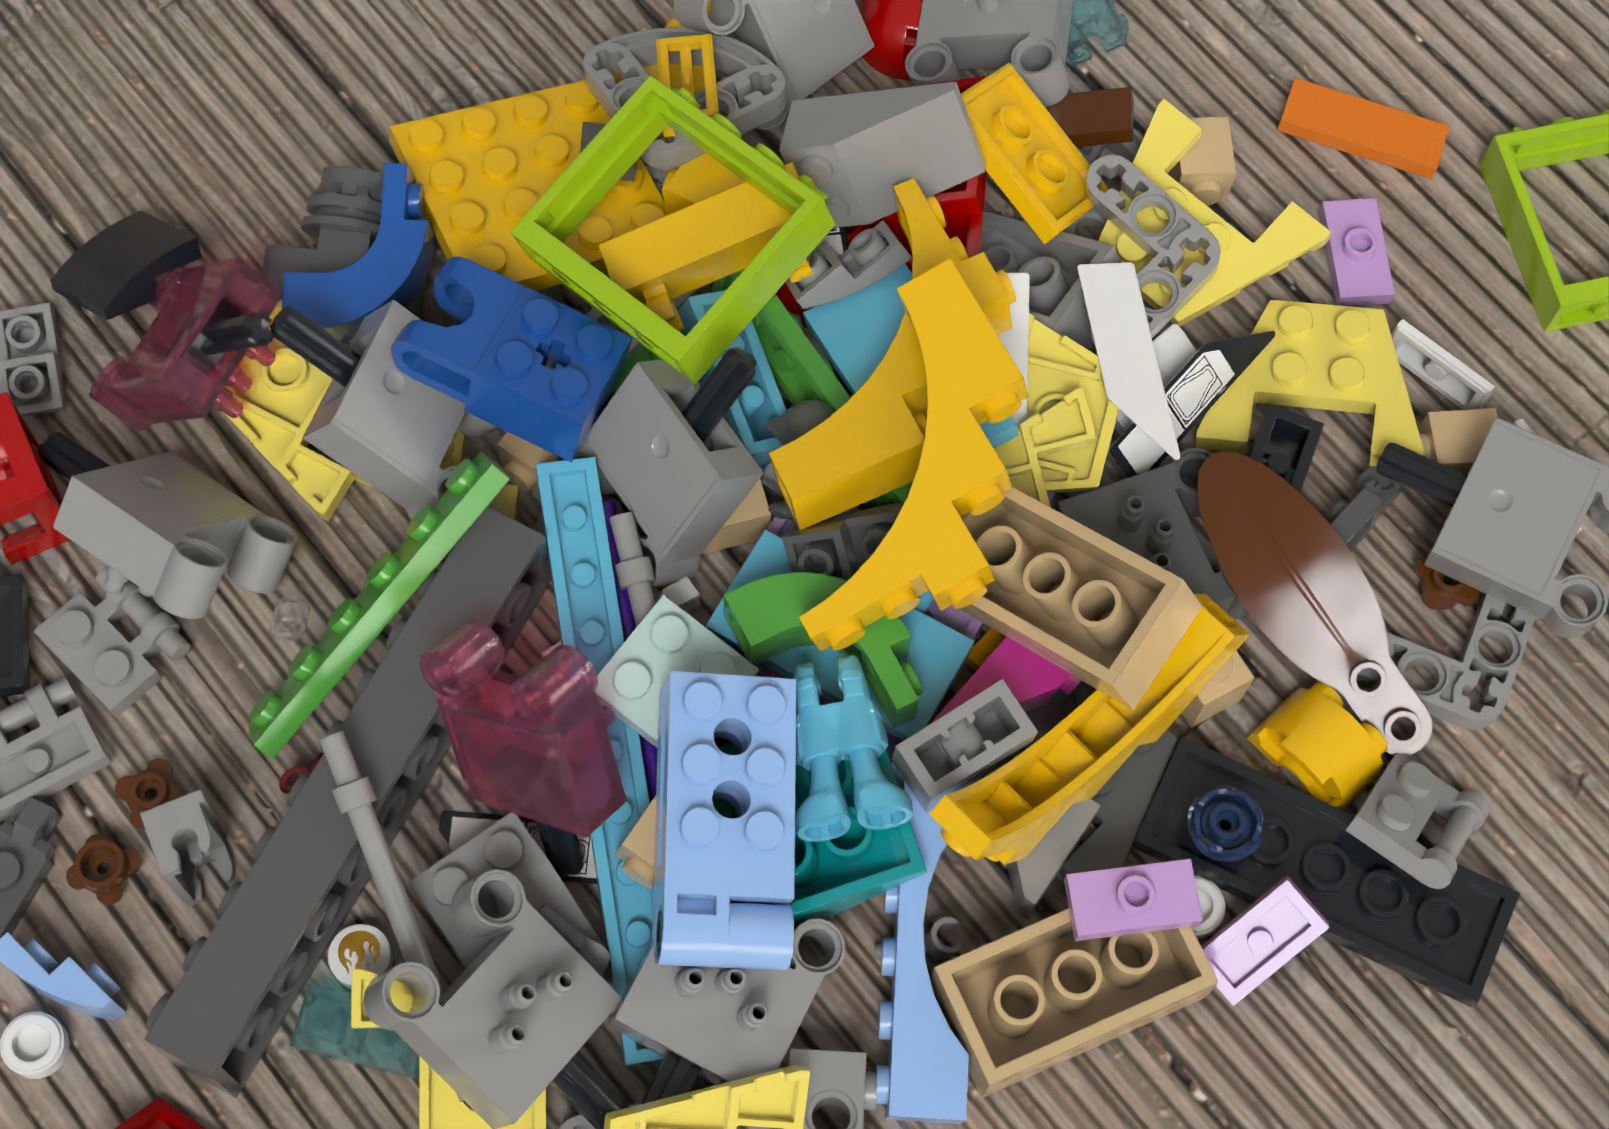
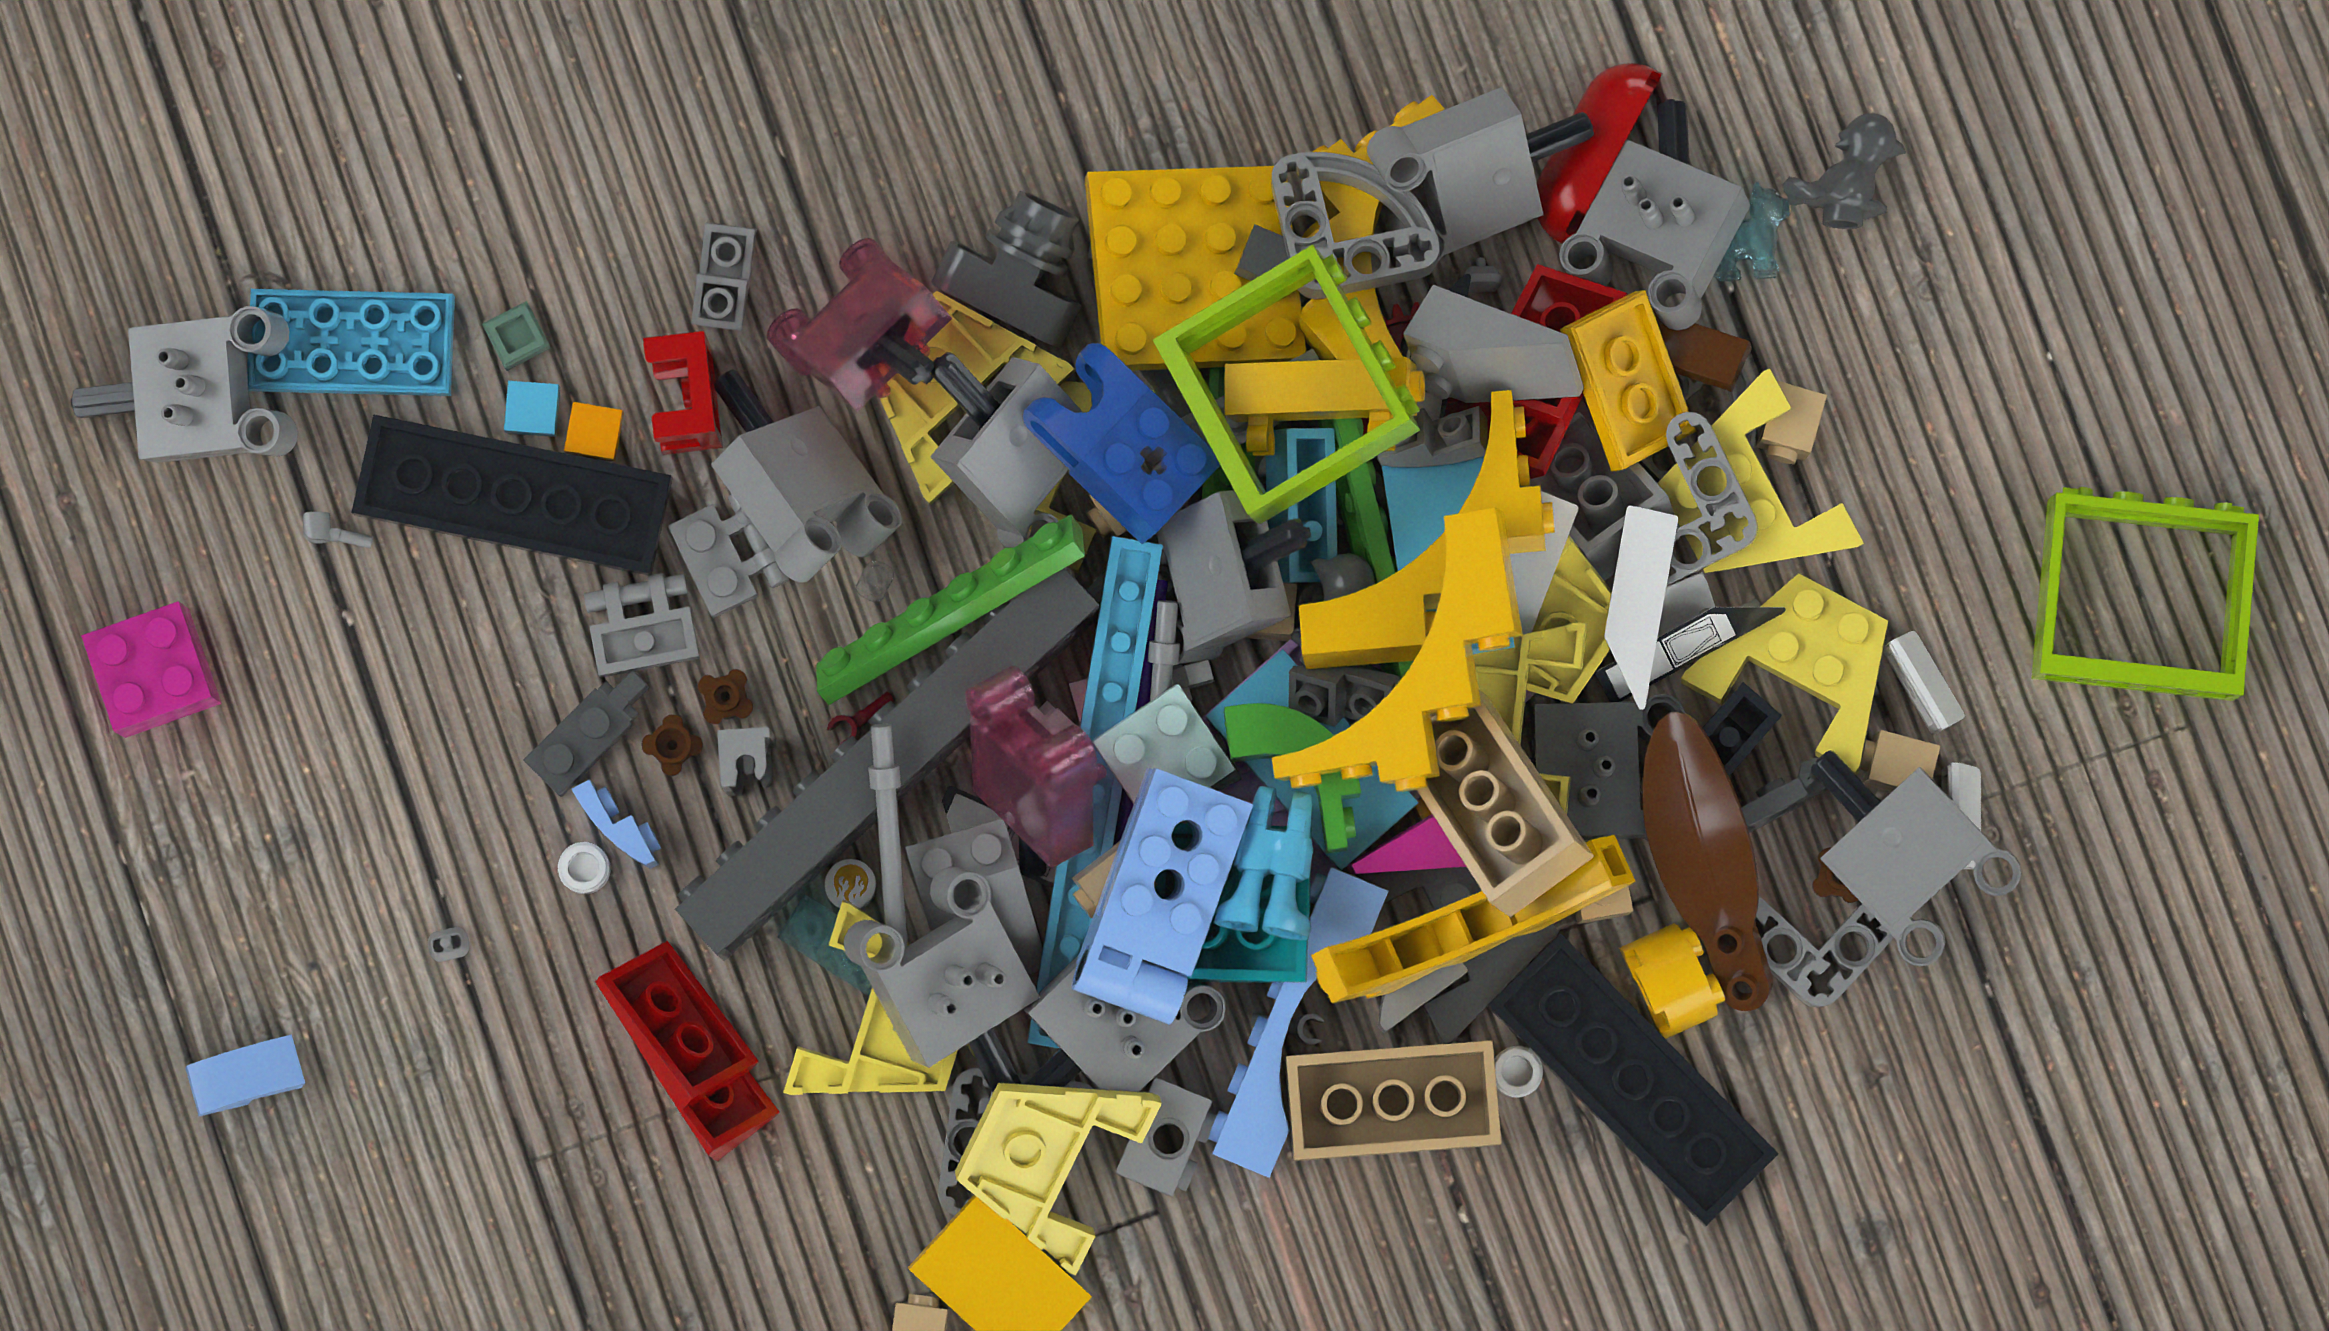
camera: 20 degrees right, 15 degrees up
black slope [50,211,202,320] -> none
blue arch [281,163,436,342] -> none
light grey hand [539,904,610,976] -> none
yellow tile [656,34,719,137] -> none
light grey brick [891,679,1038,813] -> none
lavender plate [1064,859,1203,941] -> none
dark blue plate [1187,785,1263,862] -> none
plate [1201,875,1329,1006] -> none
orange tile [1277,78,1450,179] -> none
lavender plate [1318,198,1395,306] -> none
light grey plate [1346,752,1489,889] -> none

